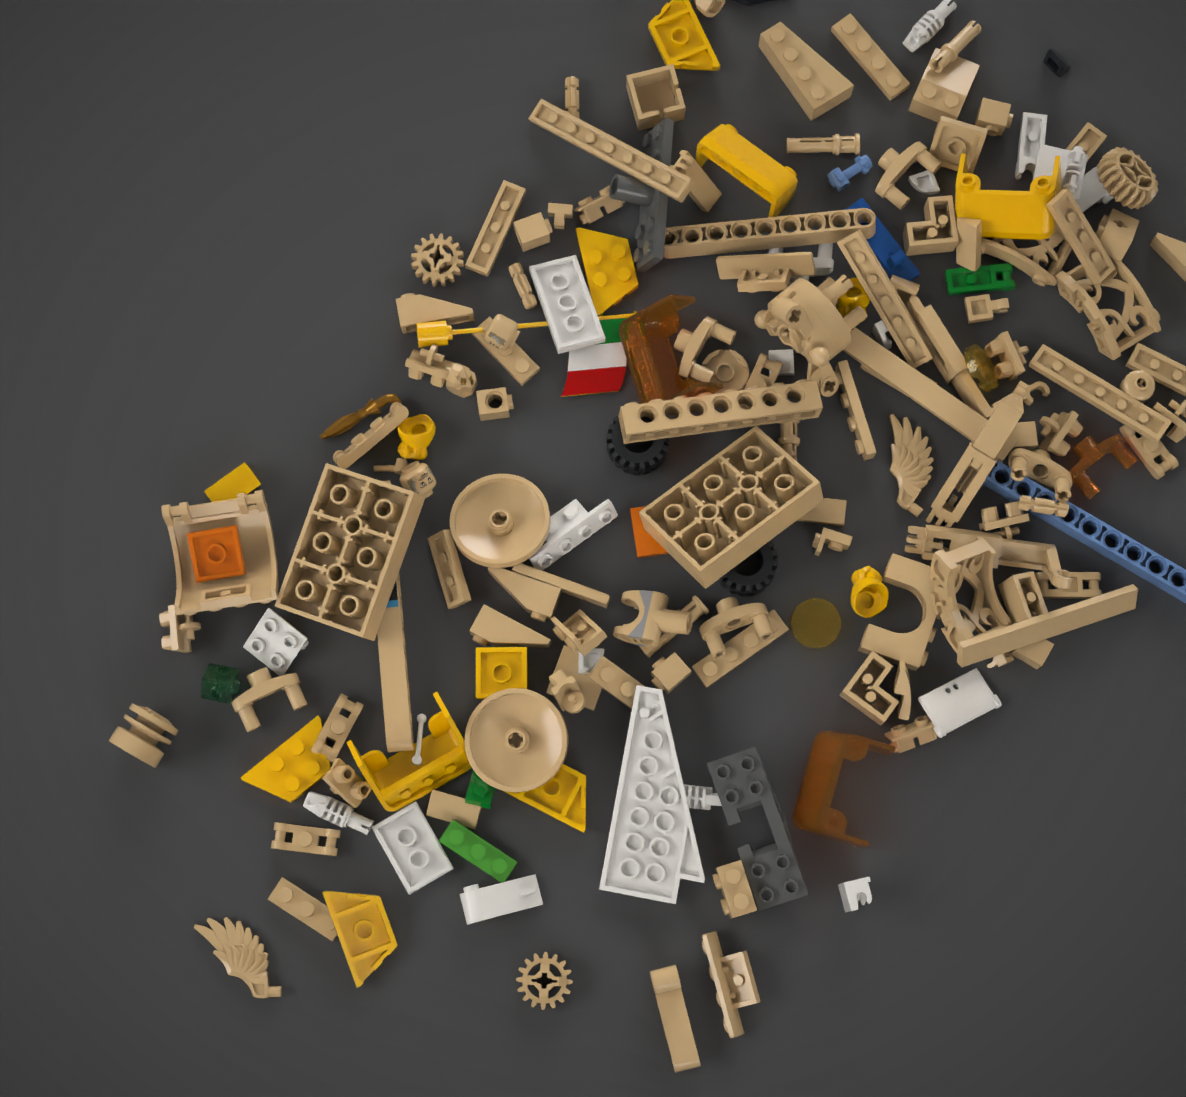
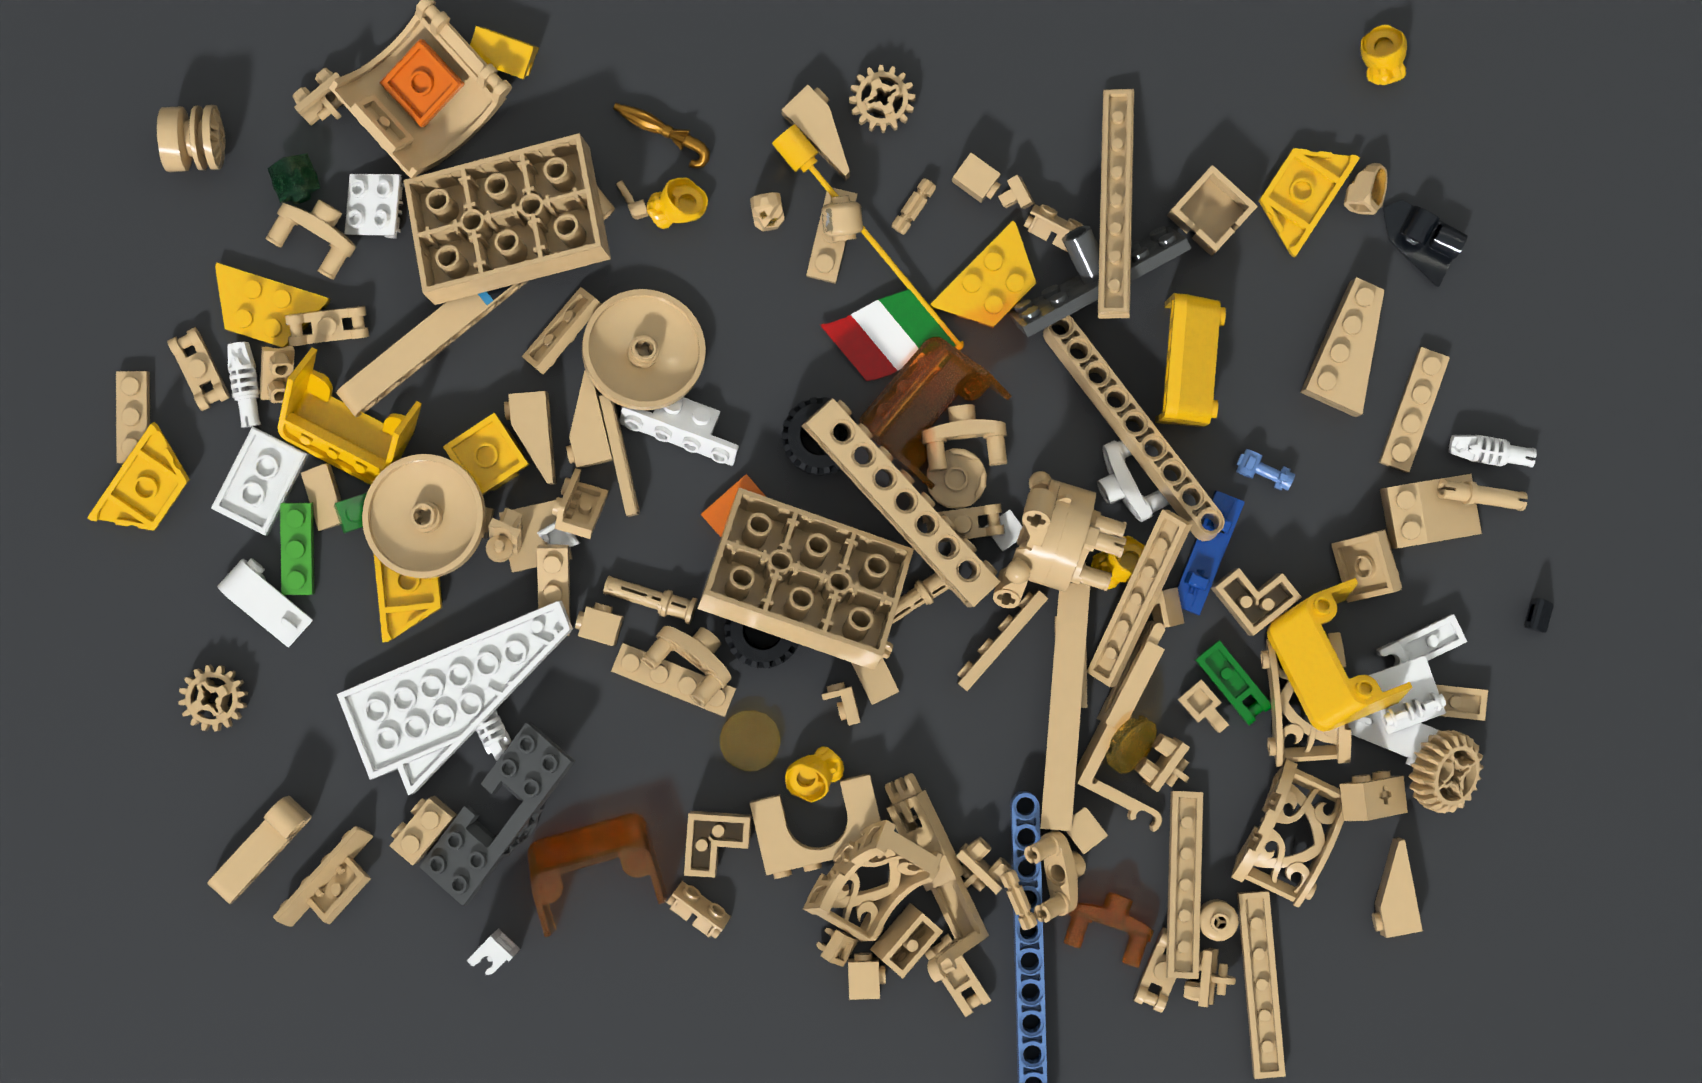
camera: 60 degrees right, 10 degrees up
tan animal [194,917,282,999] -> none
tan plate [333,402,409,469] -> none
tan head [400,461,436,498] -> none
tan hips [405,344,454,388] -> none
white hinge [412,714,427,766] -> none
tan plate [465,180,526,277] -> none
tan brick [476,387,514,421] -> none
white tile [529,255,606,354] -> none
tan axle [565,76,579,118] -> none
tan connector [613,590,692,647] -> none
tan hinge [669,150,722,212] -> none
tan bracket [716,252,816,293] -> none
tan pin [786,133,860,155] -> none
white tile [871,320,892,350] -> none
tan connector [875,141,942,210] -> none
tan animal [889,414,934,517] -> none
tan slope [894,660,911,720] -> none
white tile [908,170,940,195] -> none
white door [918,668,1002,738] -> none
tan hinge [925,380,1029,528] -> none
tan slope [956,217,982,271] -> none
tan tile [957,584,1138,668] -> none
tan brick [975,98,1013,136] -> none
tan hips [1038,411,1083,456] -> none
tan plate [1046,189,1115,284] -> none

